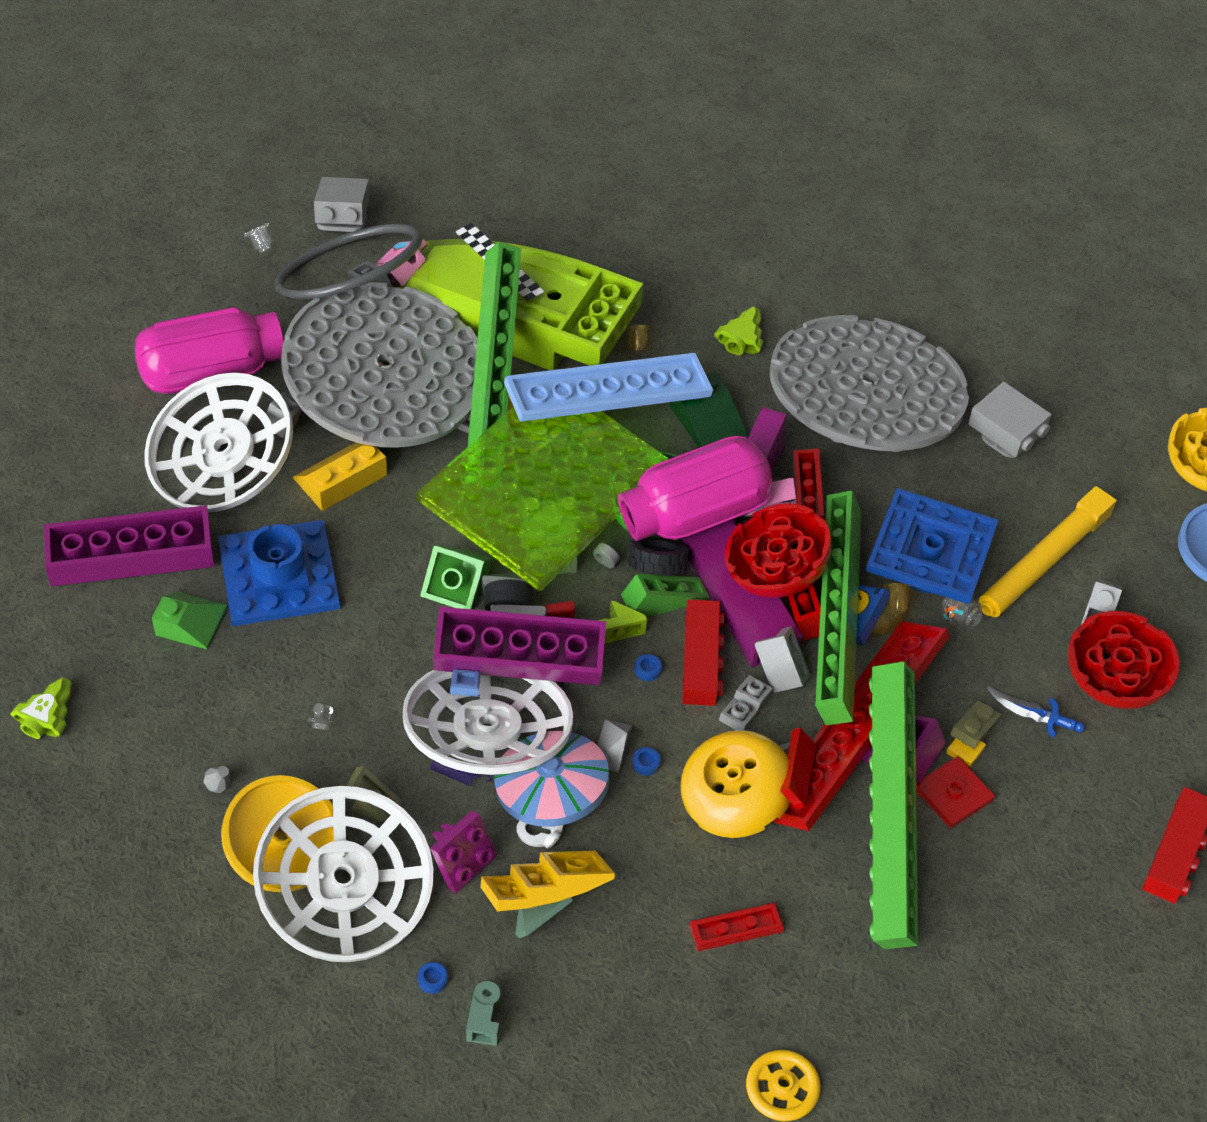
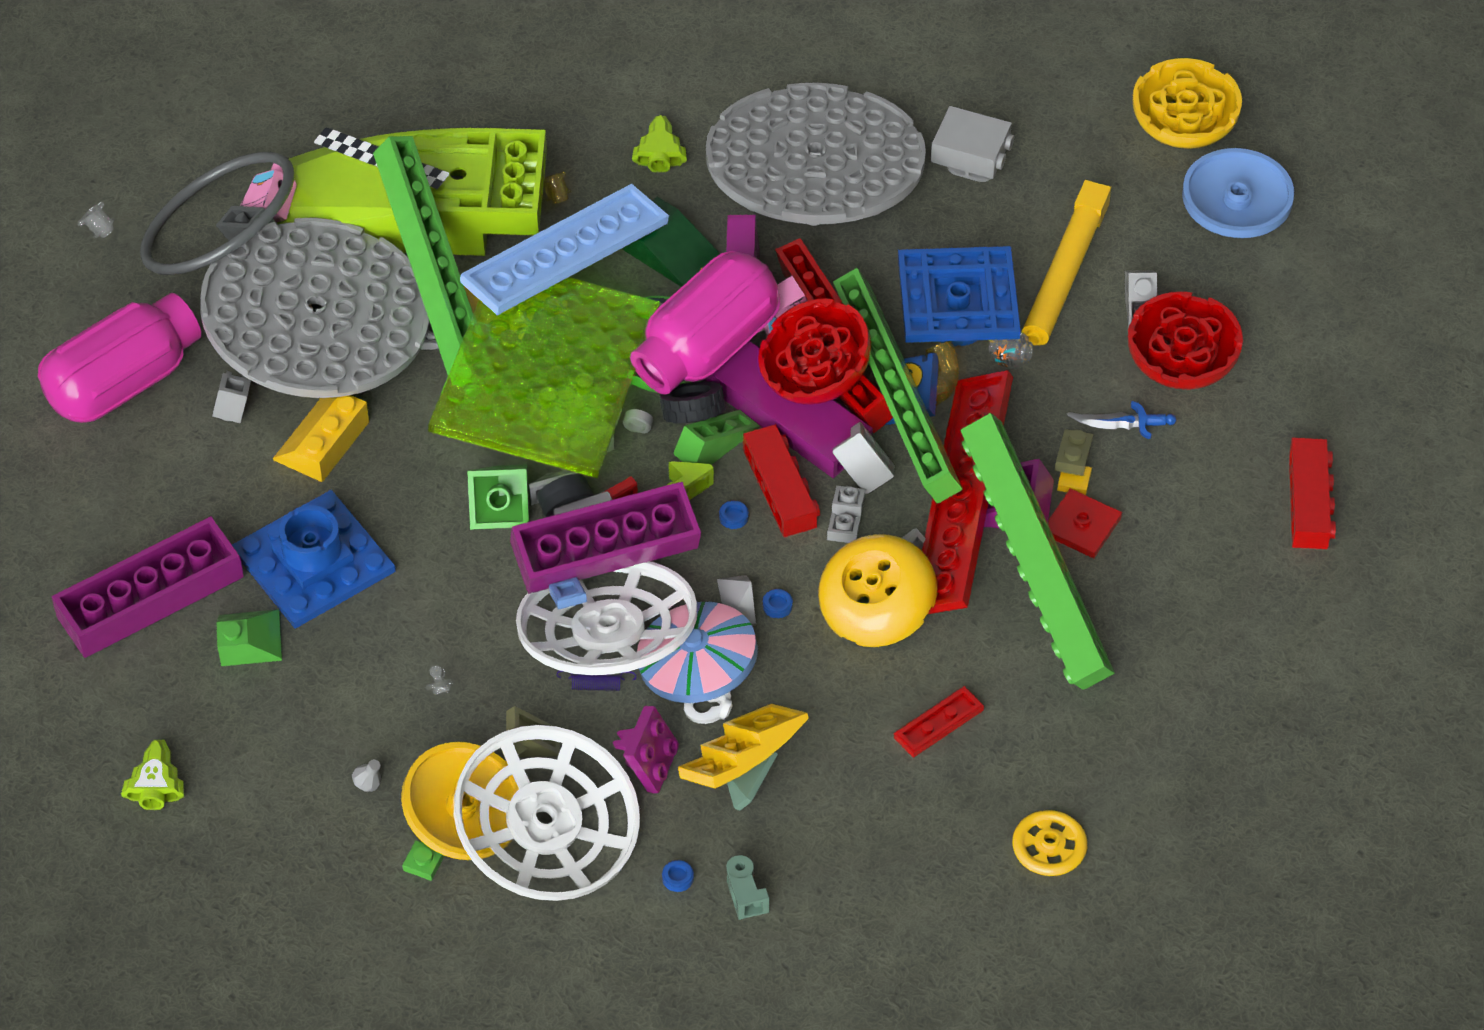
camera: 20 degrees left, 0 degrees up
white dish [145,373,293,513] -> none
light grey brick [314,177,369,232] -> none
red tile [780,727,816,809] -> none
none -> bright green plate [402,840,445,881]

